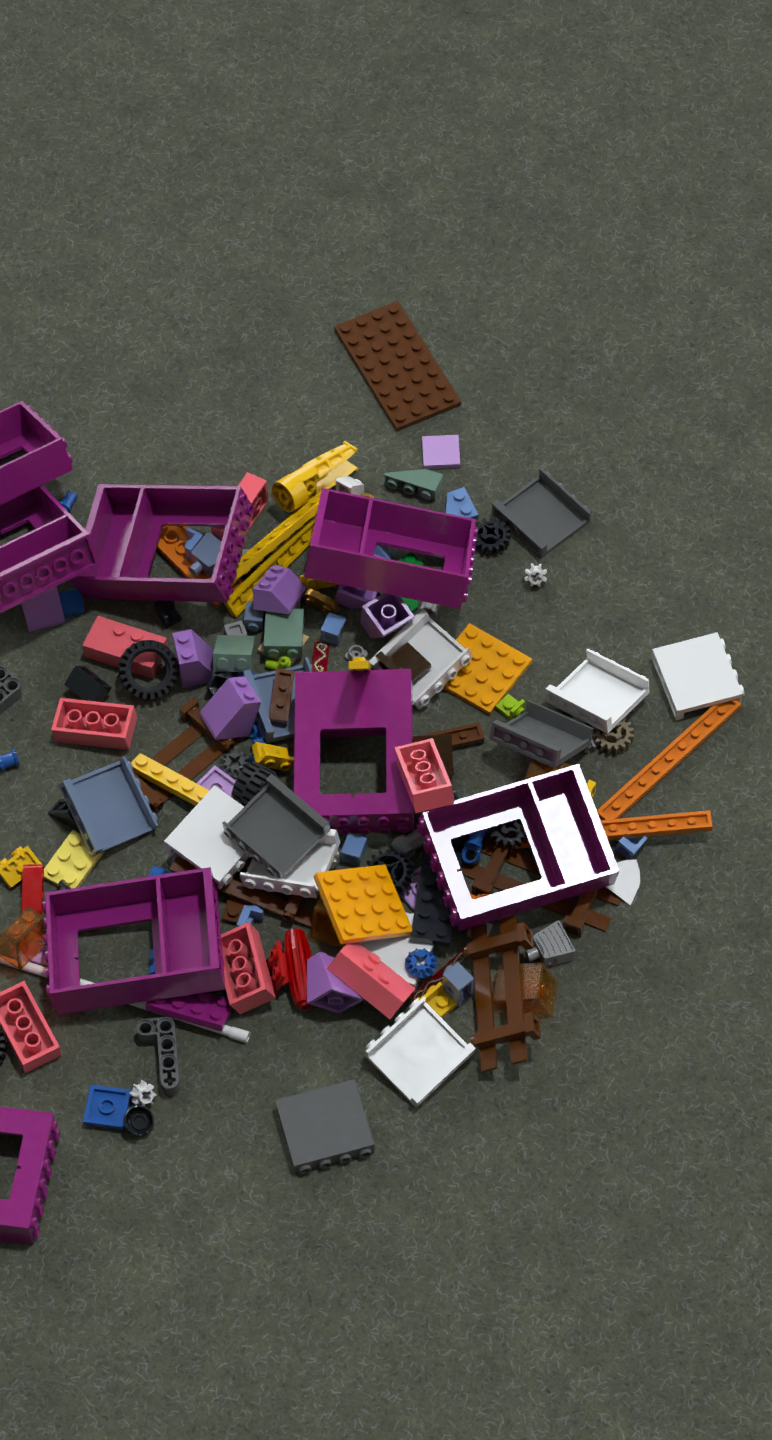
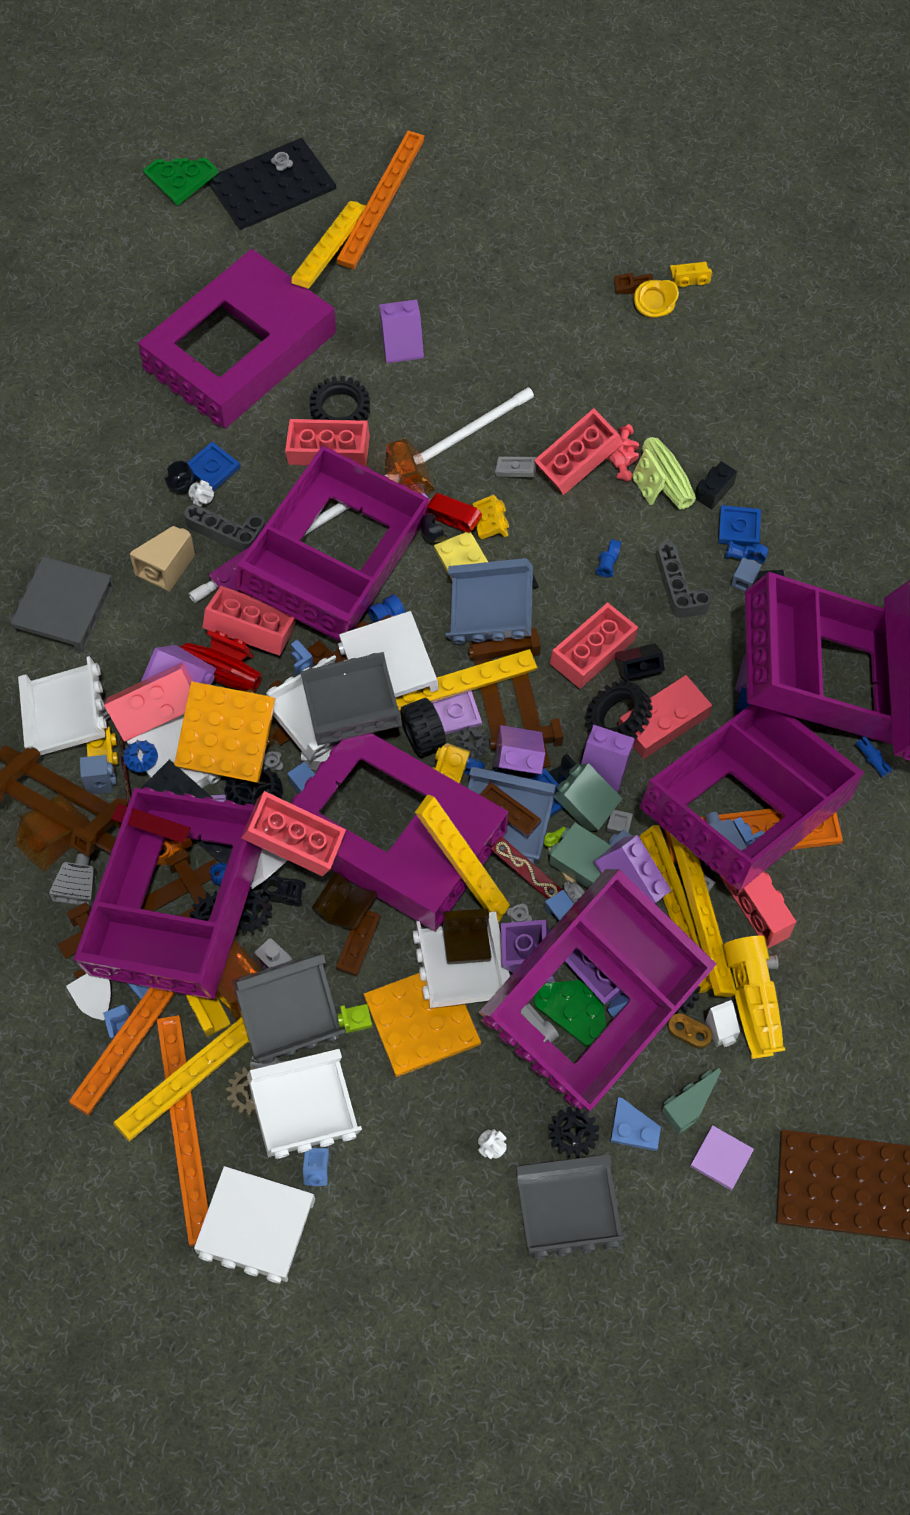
camera: 120 degrees right, 5 degrees up
none -> dark red sticker [111,803,191,844]
none -> yellow plate [113,1017,249,1142]
none -> tan slope [130,526,195,592]
none -> light grey torso [253,938,293,970]
none -> medium blue bracket [303,1148,329,1186]
none -> light grey gear [564,880,585,903]

